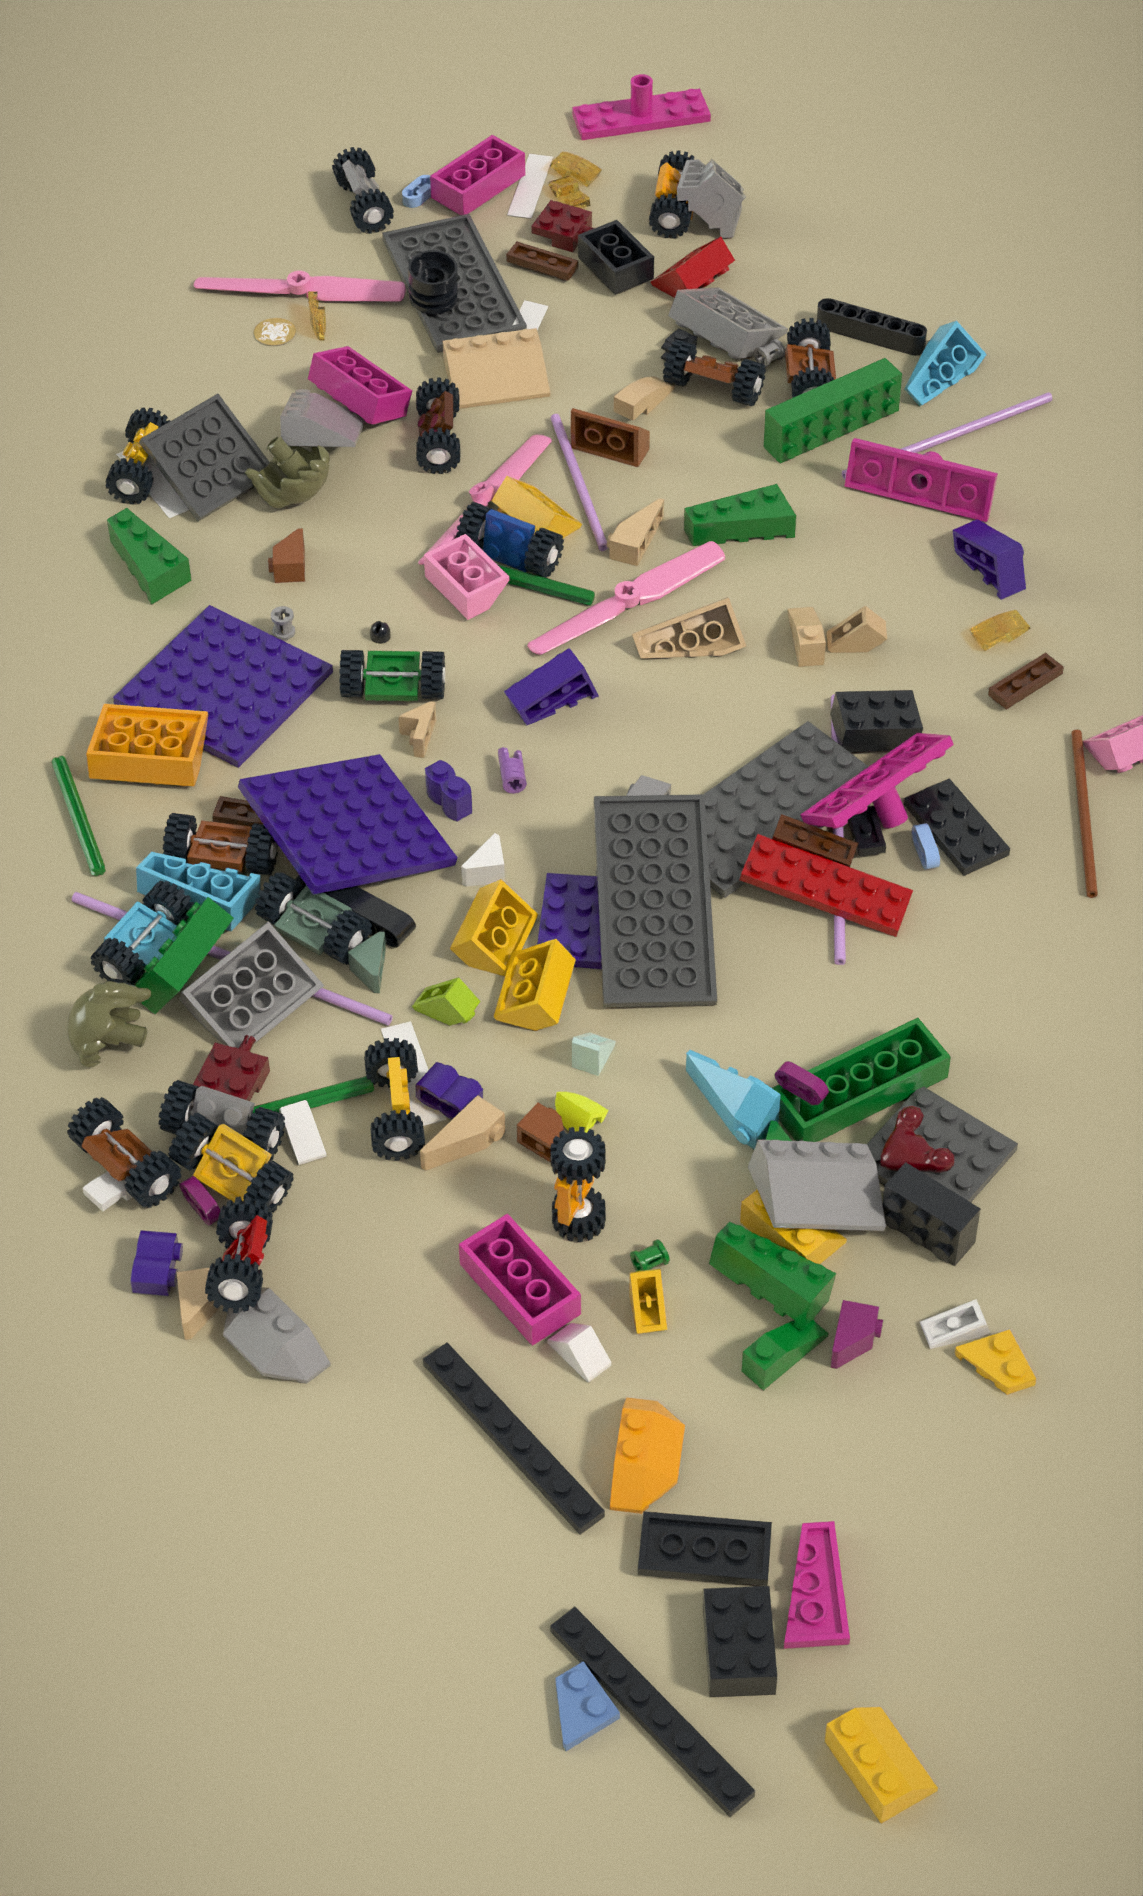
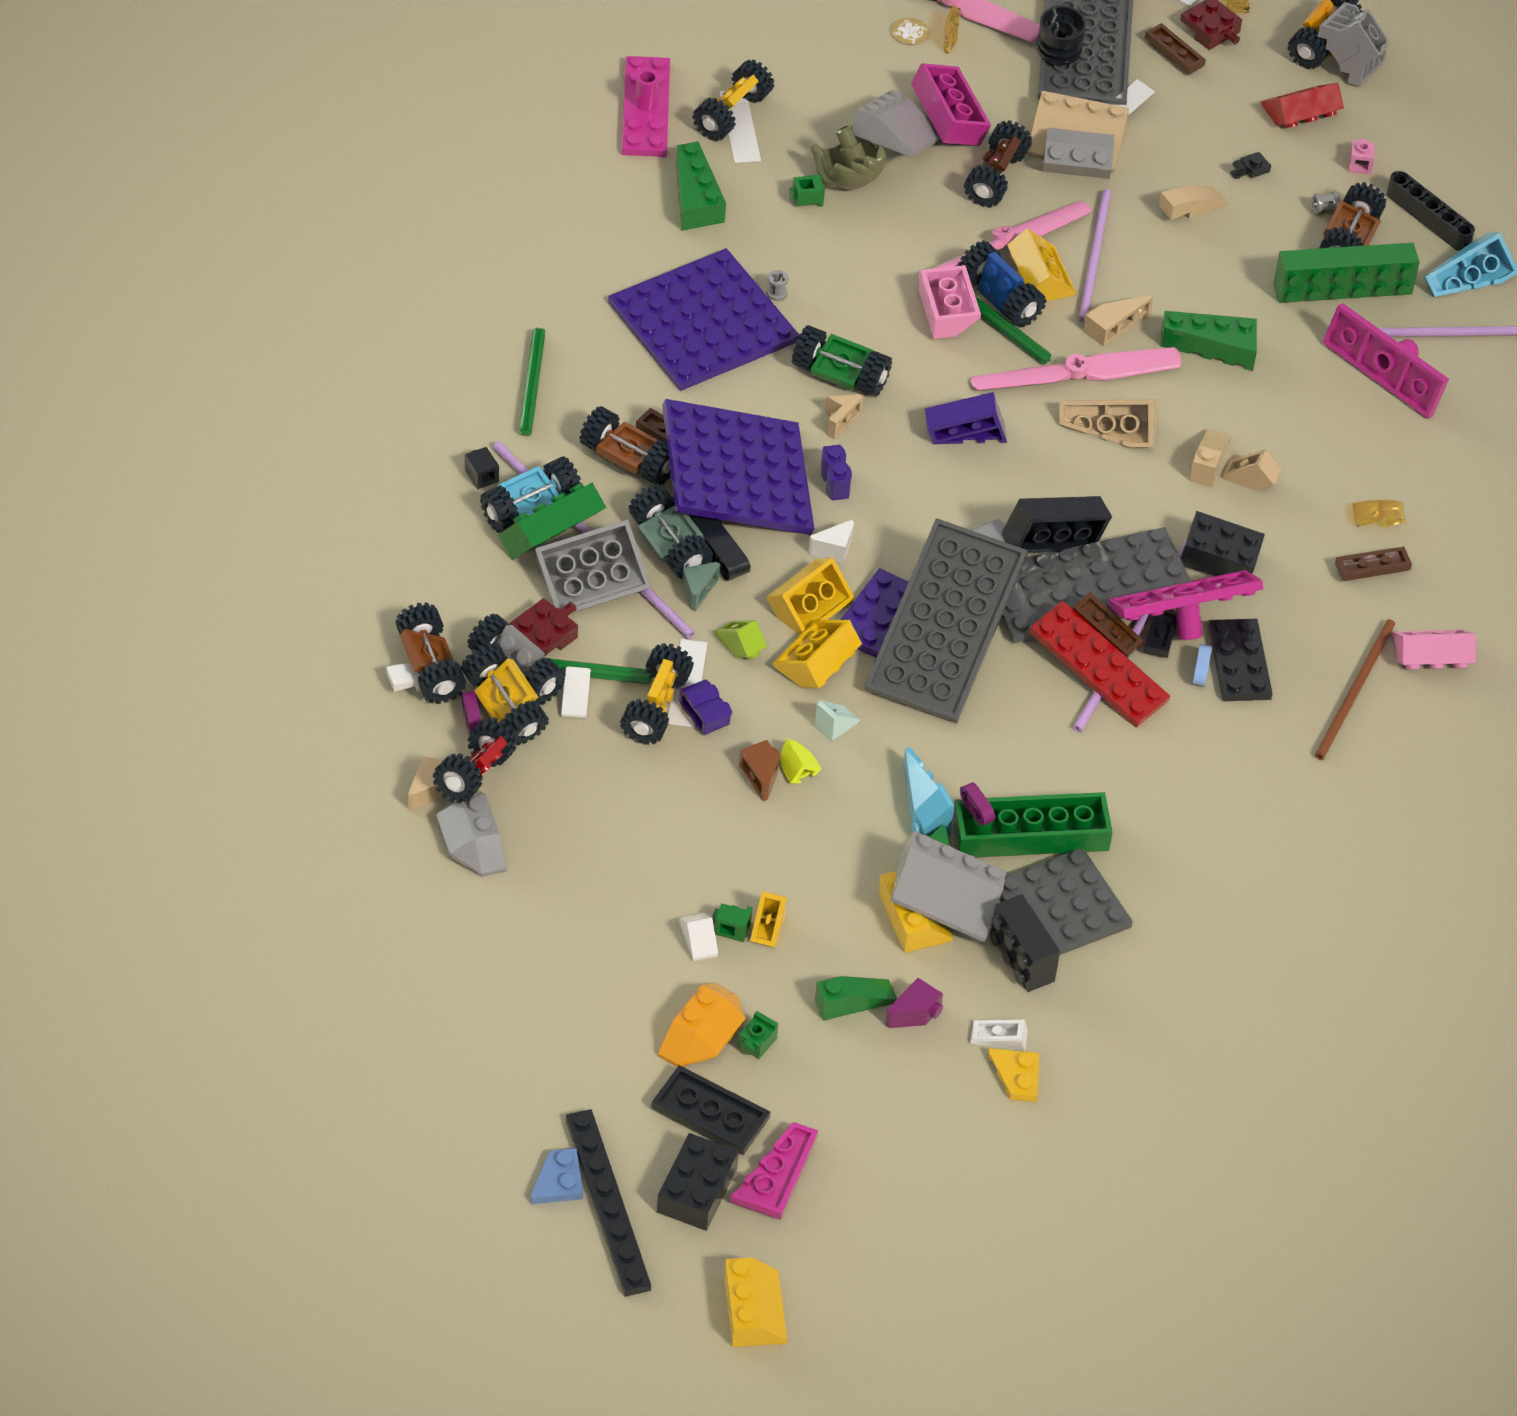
camera: 20 degrees right, 0 degrees up
olive piece [67,981,151,1068] -> none
light orange slope [86,704,208,787] -> none
dark purple brick [130,1230,183,1296] -> none
medium azure wedge [136,852,260,932] -> none
dark grey plate [139,393,270,522] -> none
dark orange slope [268,528,305,583] -> none
black hinge [370,621,391,644] -> none
tan slope [420,1095,506,1171] -> none
black plate [423,1342,605,1535] -> none
dark pink brick [459,1213,581,1346] -> none
medium lavender hinge [498,747,527,794] -> none
black plate [550,1127,606,1242] -> none
dark orange slope [571,408,650,467] -> none
black brick [578,220,654,294] -> none
green bush [630,1239,670,1272] -> none
black plate [663,340,766,406] -> none
light grey slope [668,287,788,360] -> none
green wedge [709,1221,837,1331] -> none
dark red head [881,1106,955,1173] -> none
dark purple wedge [953,519,1026,600] -> none
none -> black brick [465,447,499,490]
none -> dark pink plate [622,56,670,157]
none -> green brick [712,903,753,942]
none -> green brick [737,1011,778,1059]
none -> green brick [789,174,825,207]
none -> black brick [1002,496,1112,553]
none -> light grey slope [1043,128,1114,179]
none -> bright pink brick [1349,139,1375,175]

